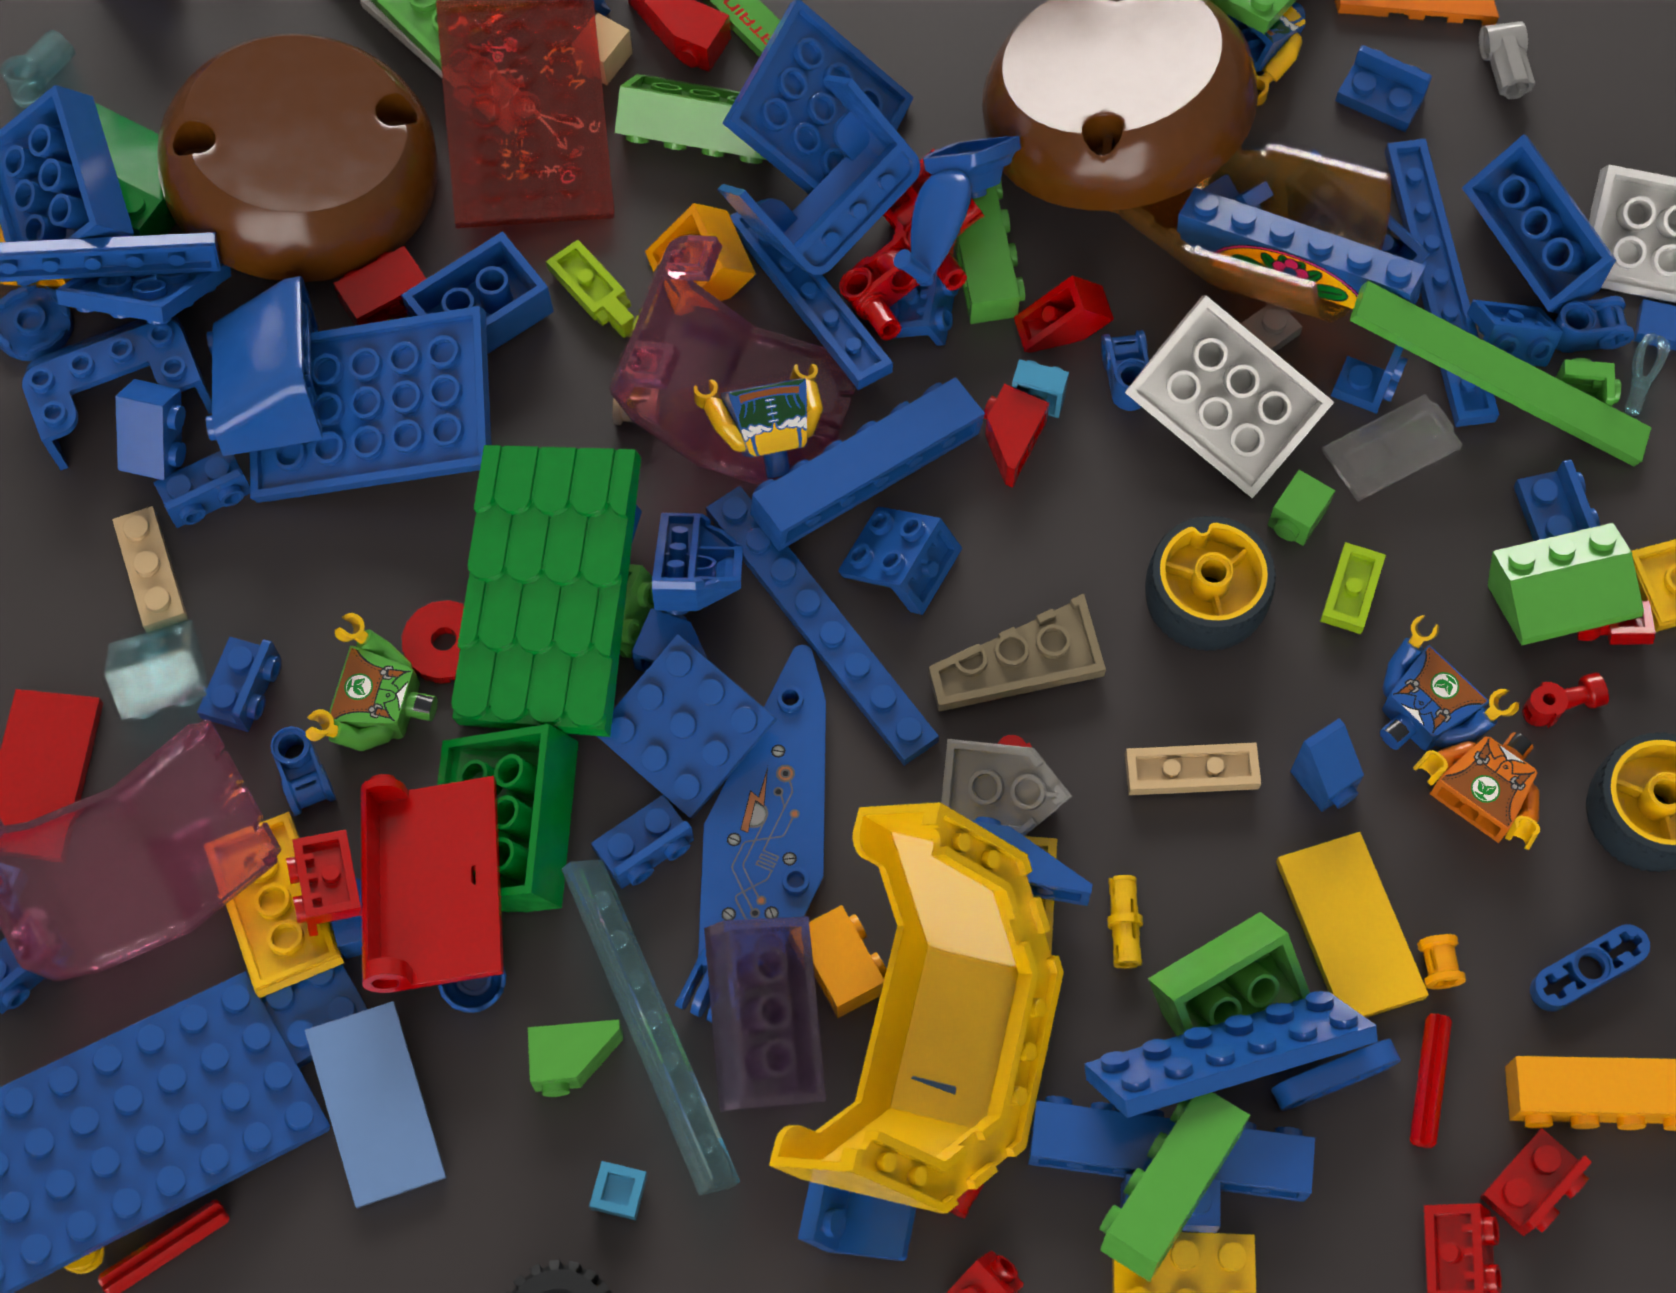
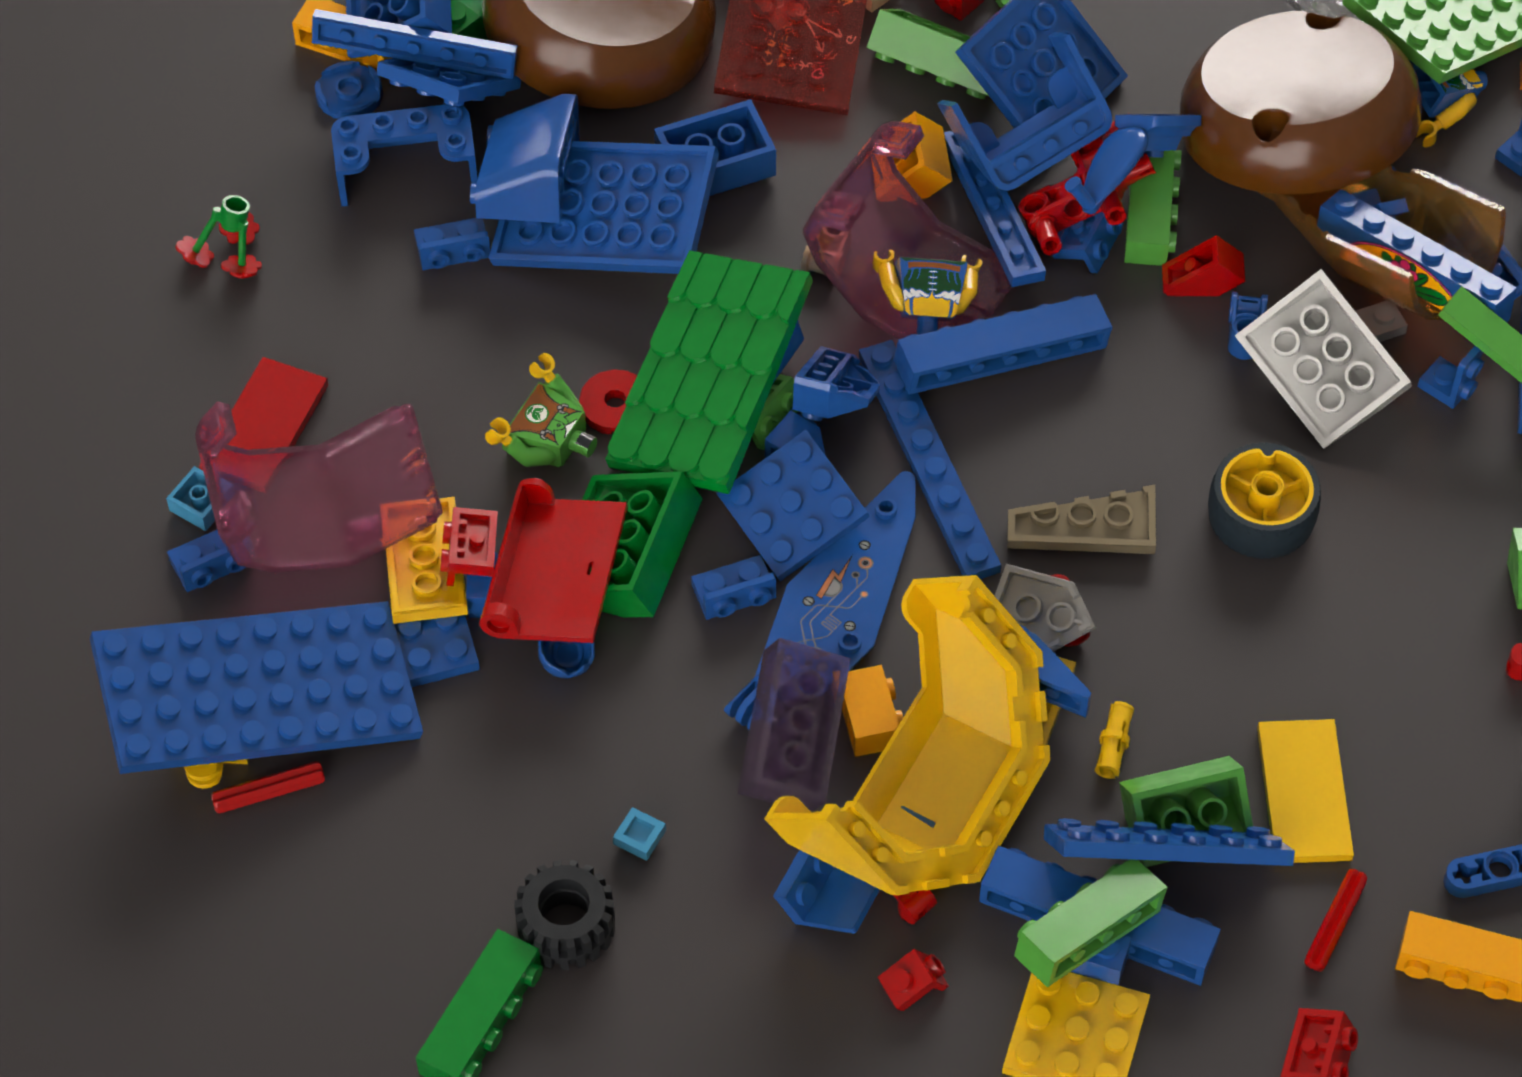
camera: 15 degrees right, 10 degrees down
clear light blue slope [104,620,207,720] -> none
tan plate [112,506,188,633] -> none
blue brick [115,379,186,480] -> none
blue bracket [197,636,281,732] -> none
blue piece [270,726,337,816] -> none
medium blue tile [305,1001,447,1208] -> none
red brick [333,246,426,326] -> none
bright green slope [528,1019,623,1097] -> none
lime hinge [546,240,636,338] -> none
clear light blue tile [561,860,741,1196] -> none
blue bracket [838,507,962,615] -> none
red slope [984,384,1049,488] -> none
dark azure piece [1012,359,1069,418] -> none
tan plate [1125,743,1261,795] -> none
bright green brick [1268,470,1336,546] -> none
blue beam [1271,1039,1401,1111] -> none
blue slope [1290,718,1364,812] -> none
lime plate [1320,542,1386,634] -> none
clear piece [1321,394,1463,502] -> none
torso [1379,615,1519,751] -> none
torso [1413,732,1540,850] -> none
light orange bush [1417,934,1466,989] -> none
red bracket [1480,1128,1592,1236] -> none

